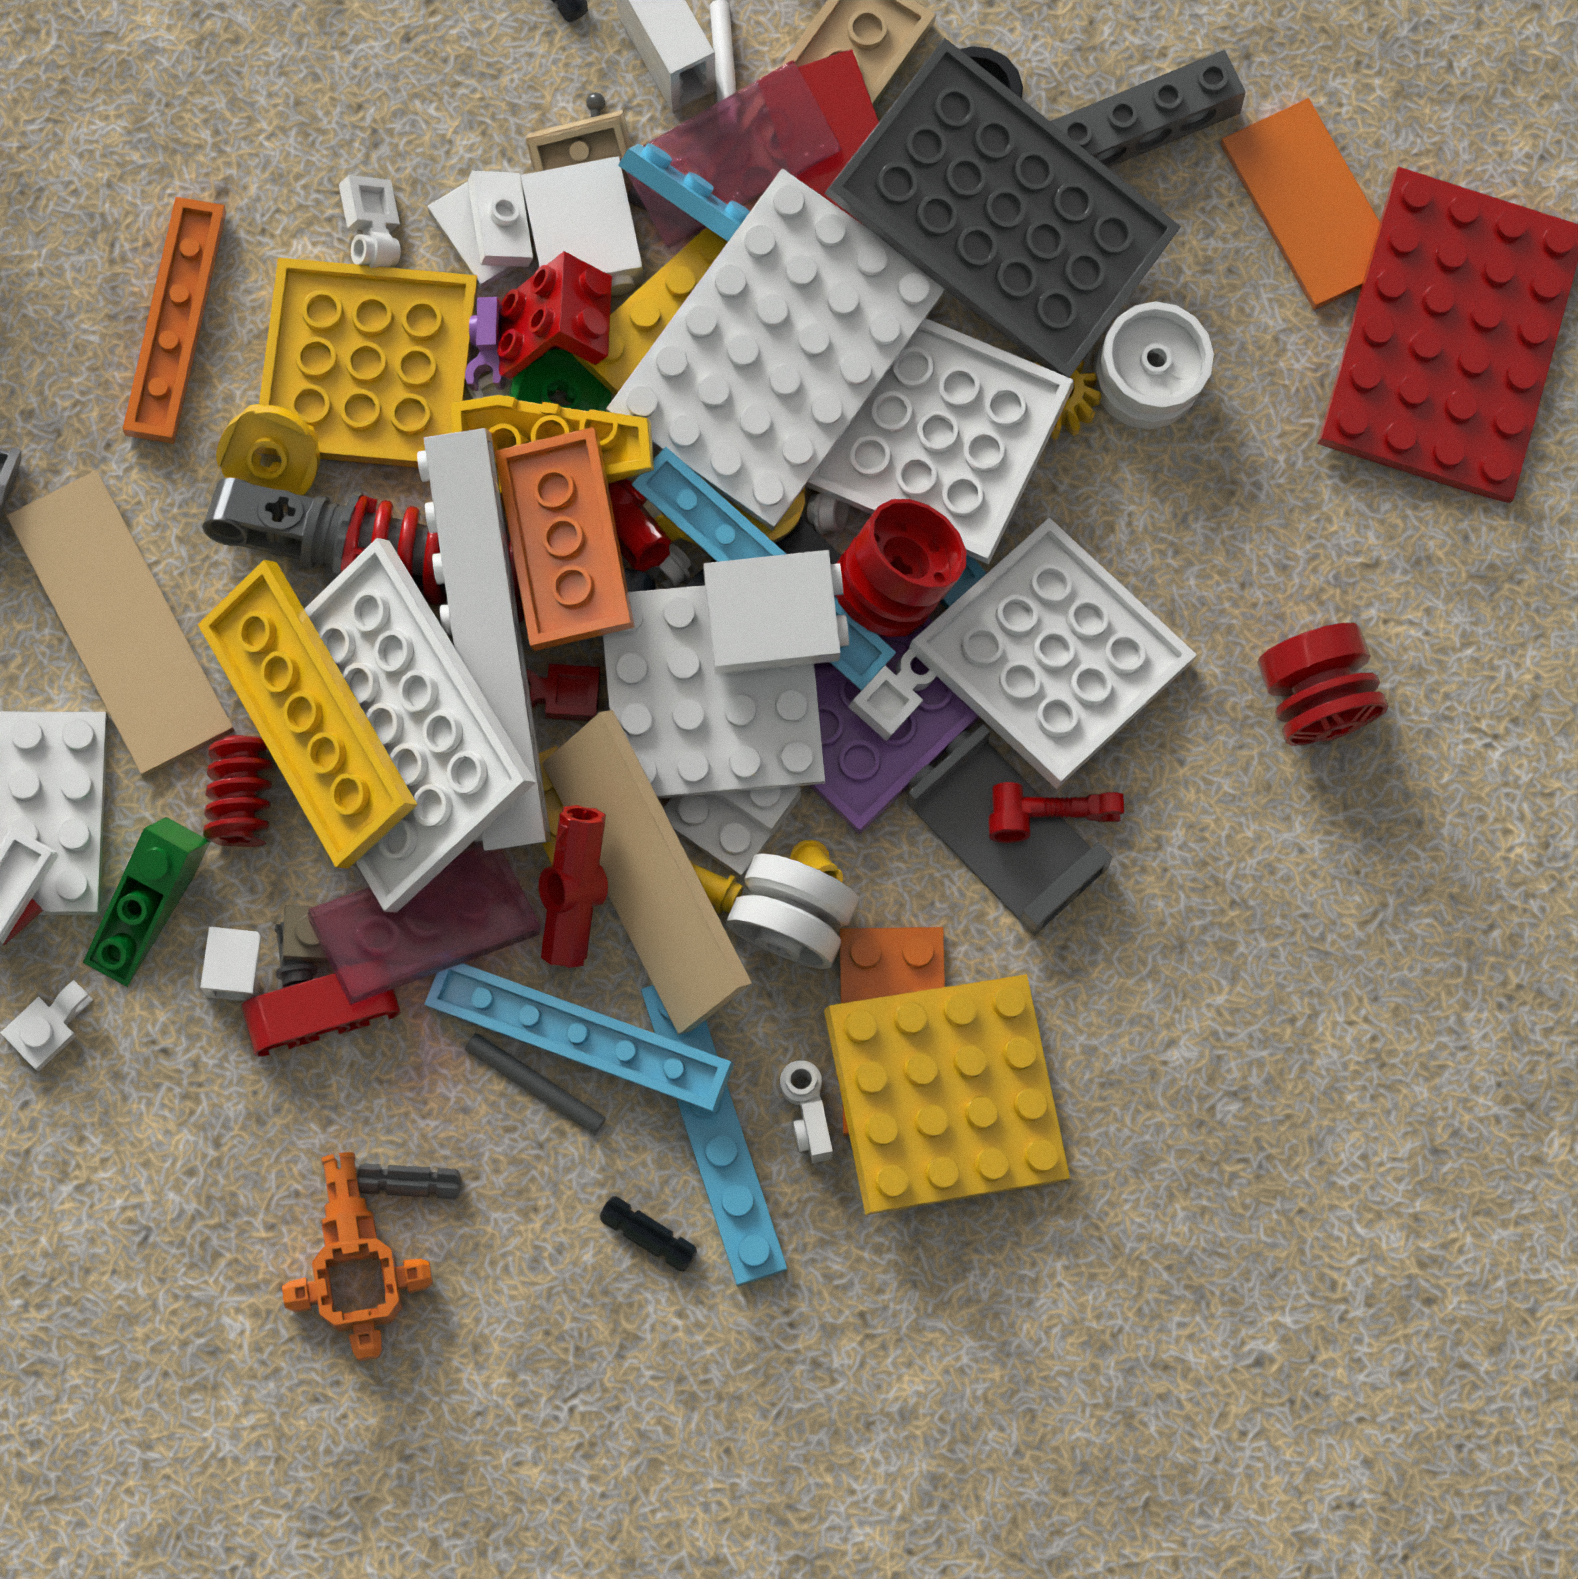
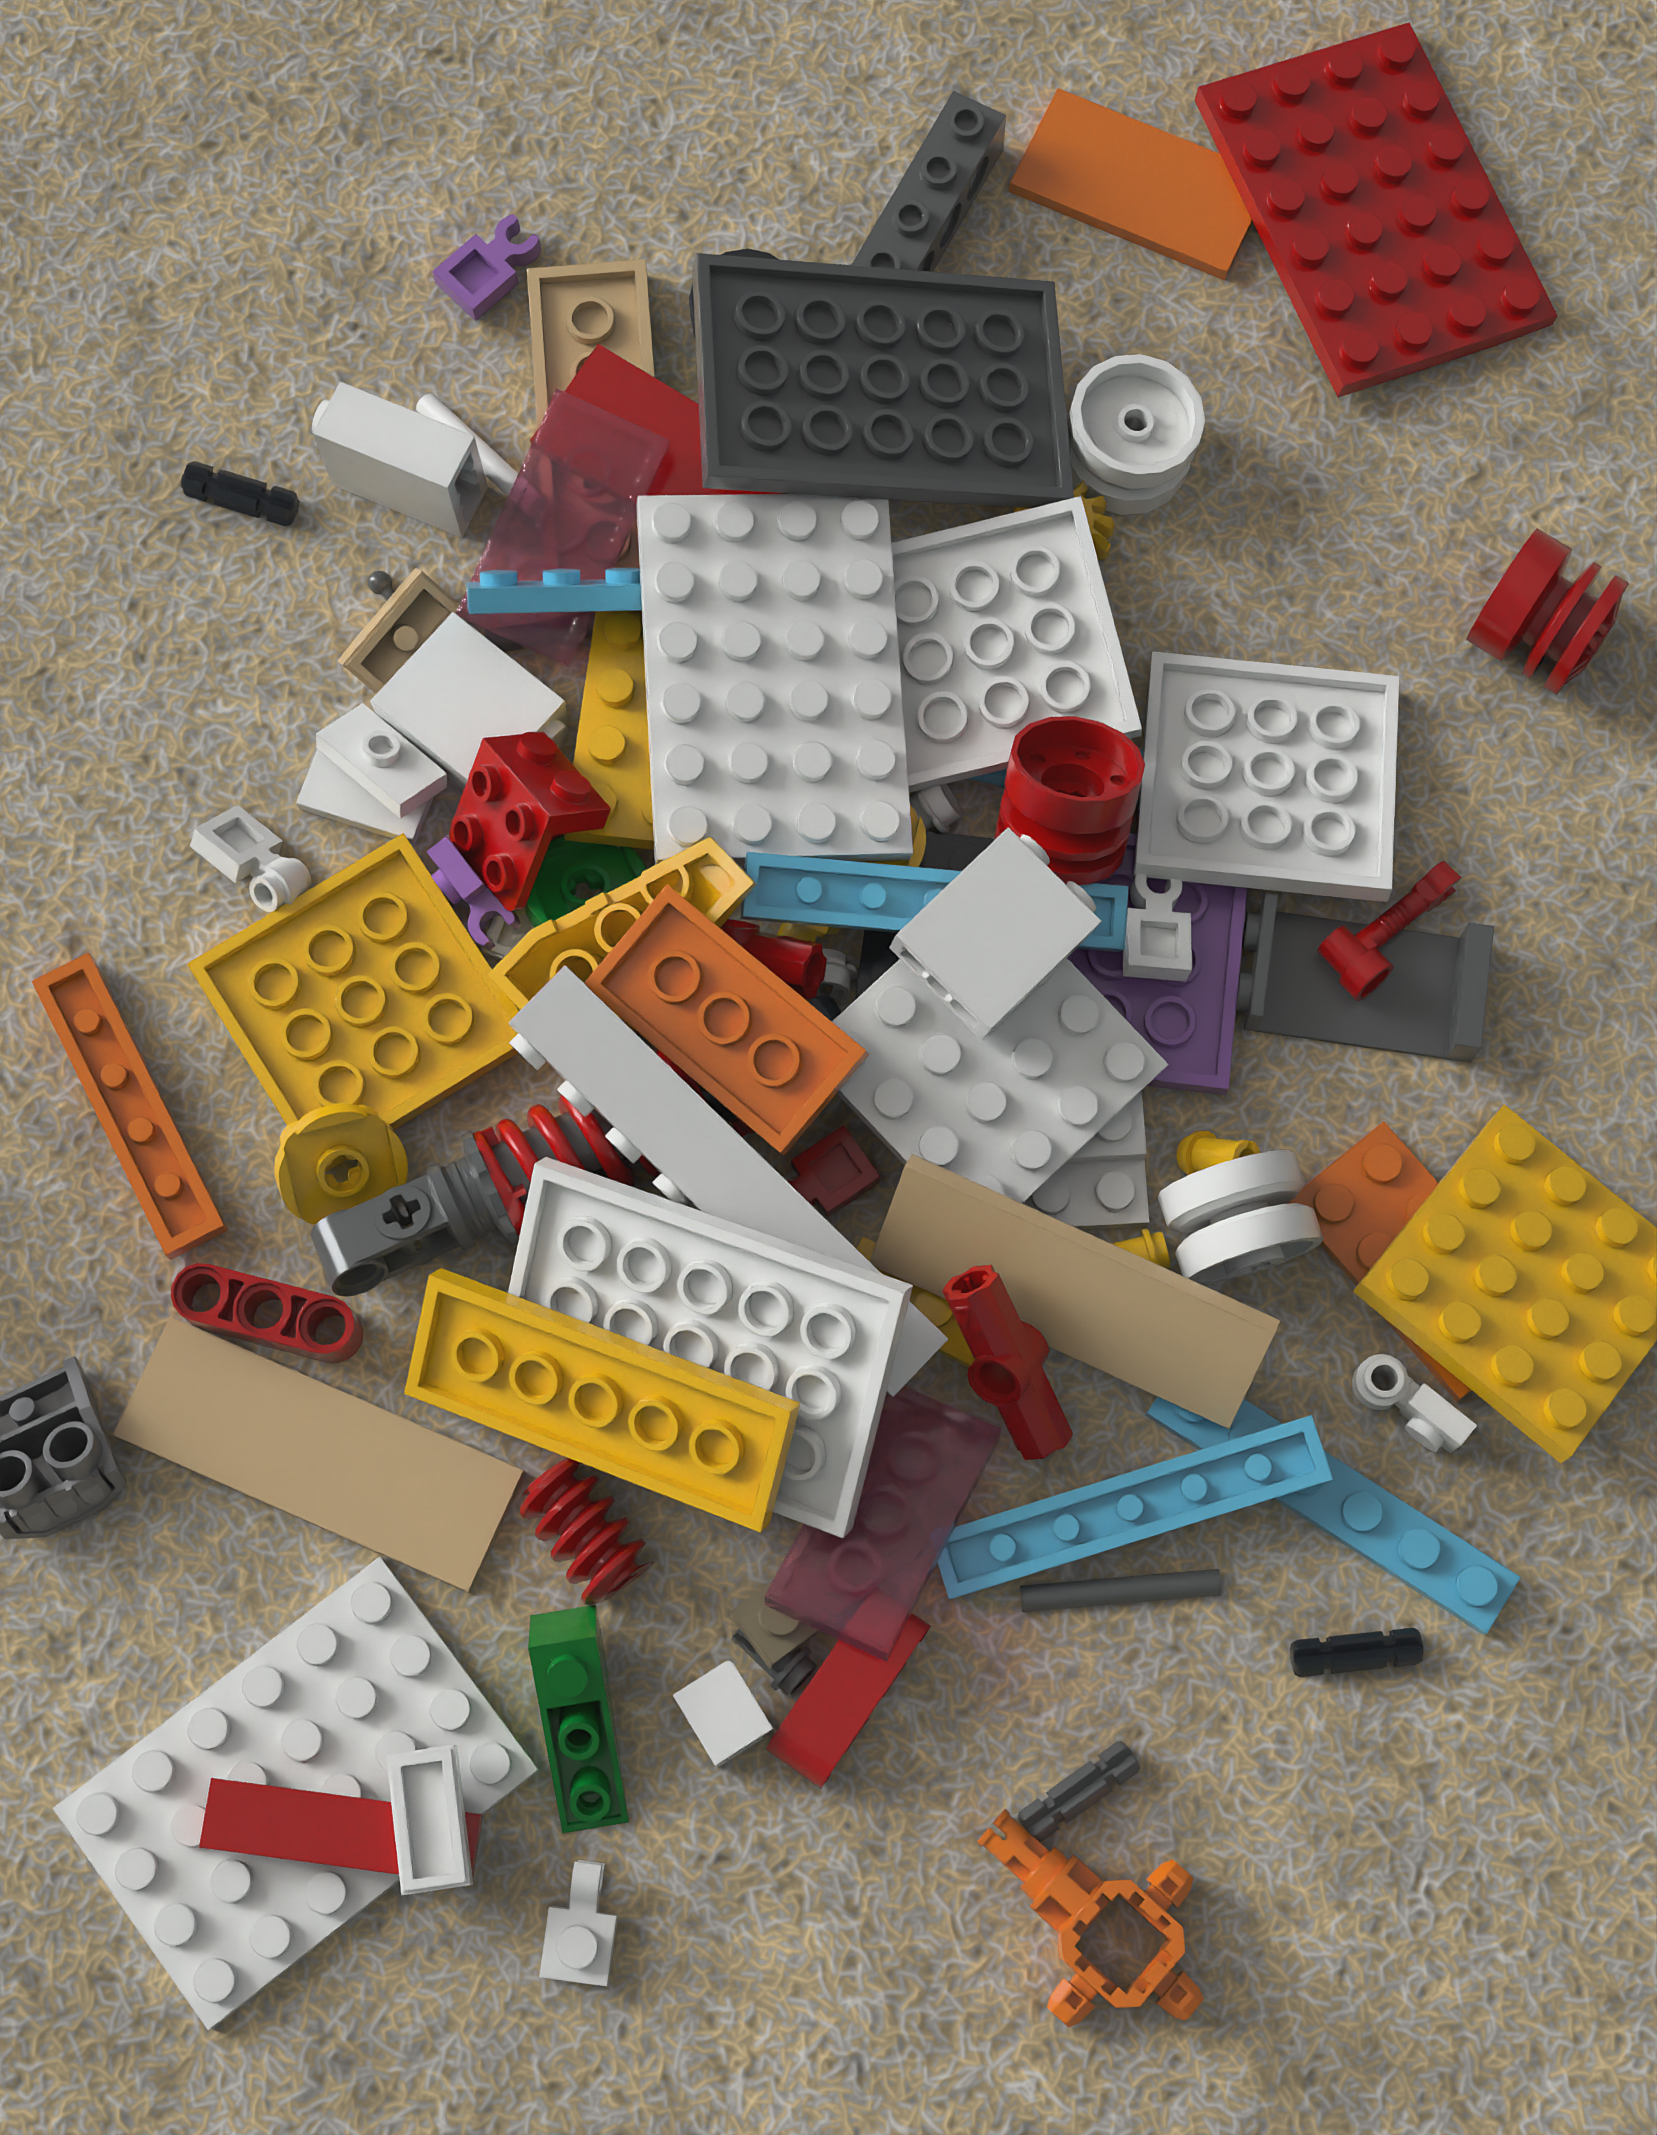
camera: 35 degrees left, 0 degrees up
none -> red beam [170,1263,364,1363]

